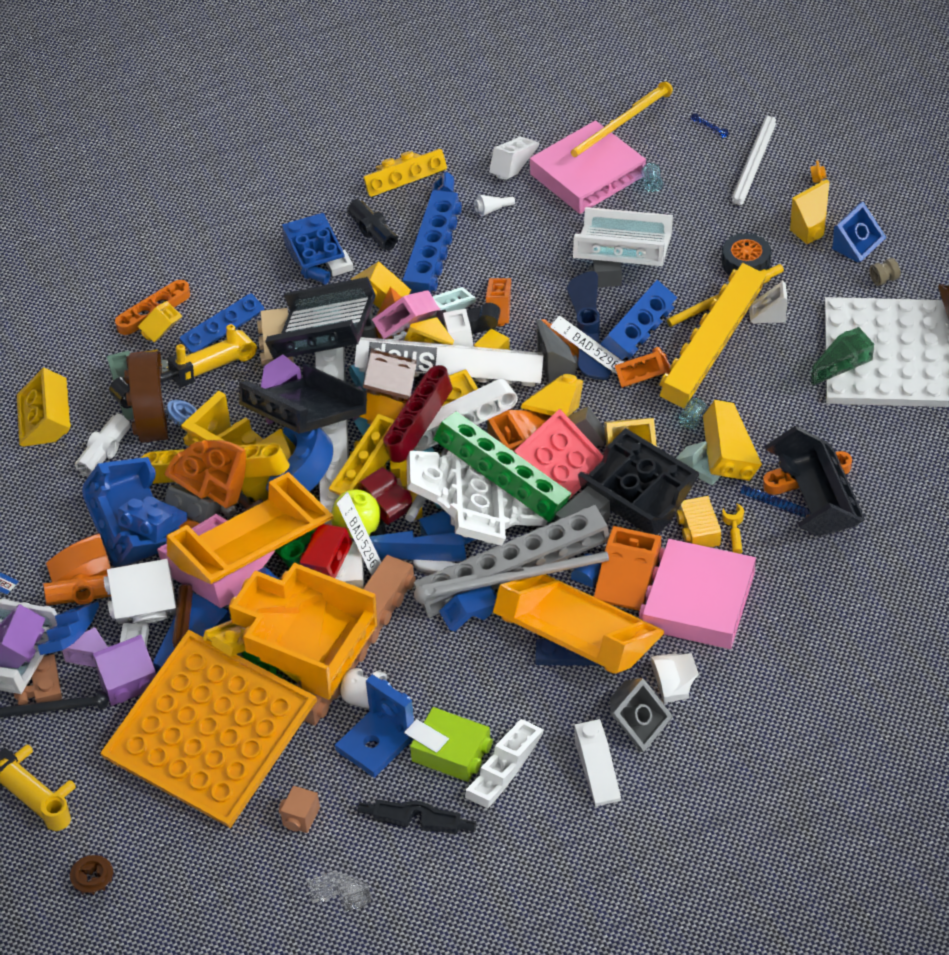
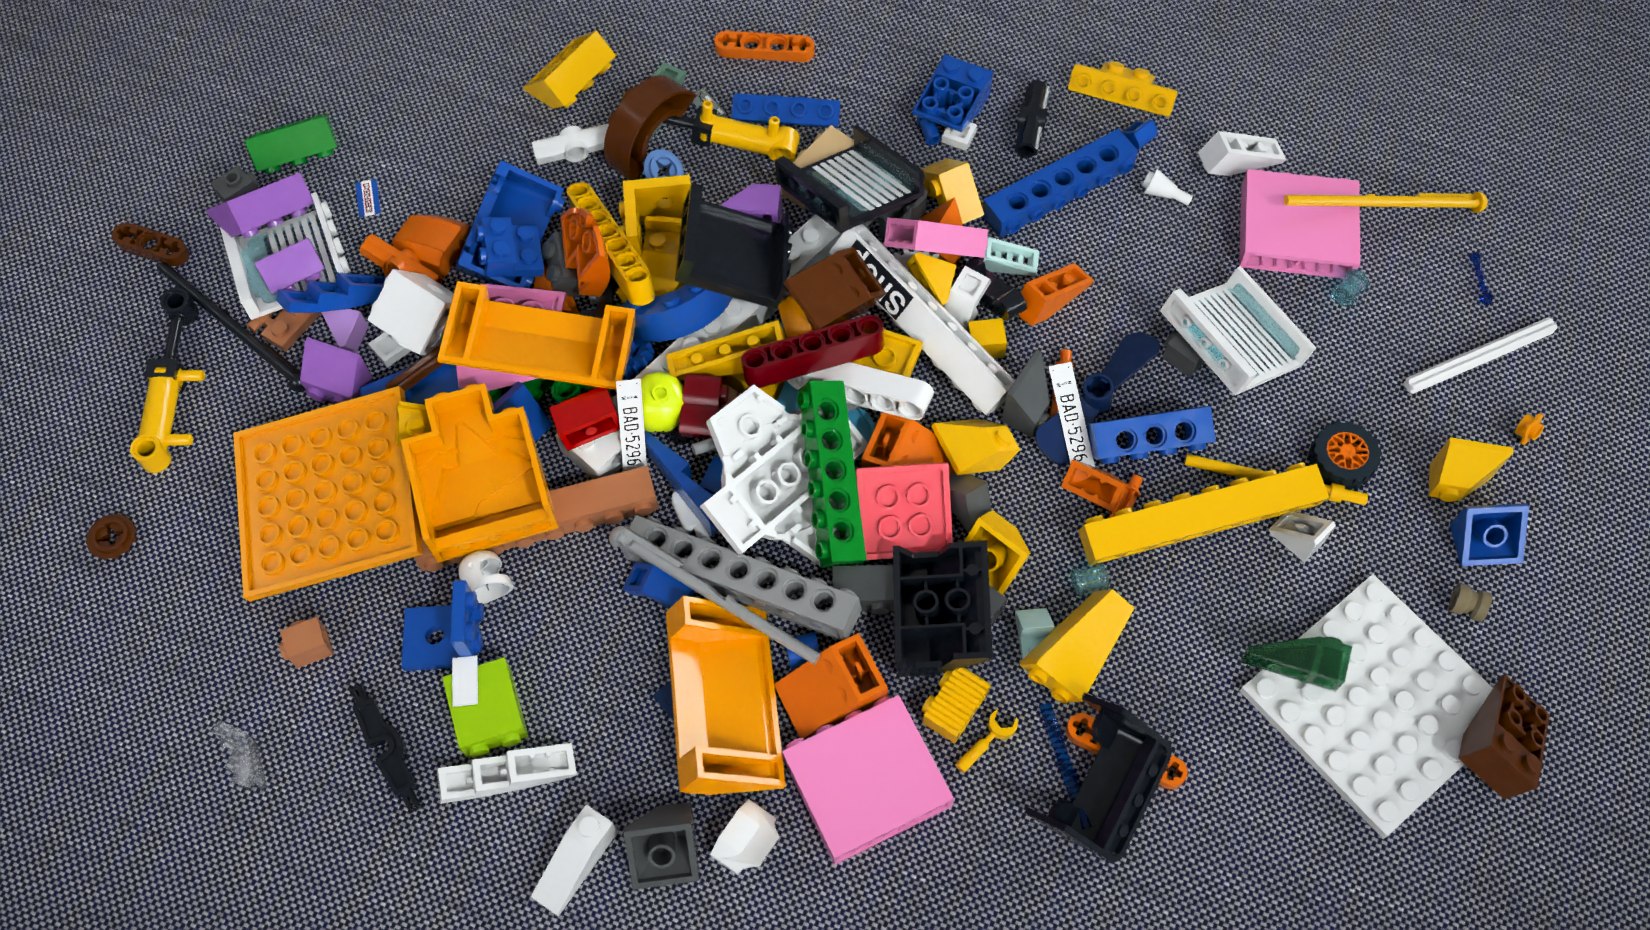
camera: 45 degrees right, 15 degrees up
yellow slope [138,301,183,342] -> none

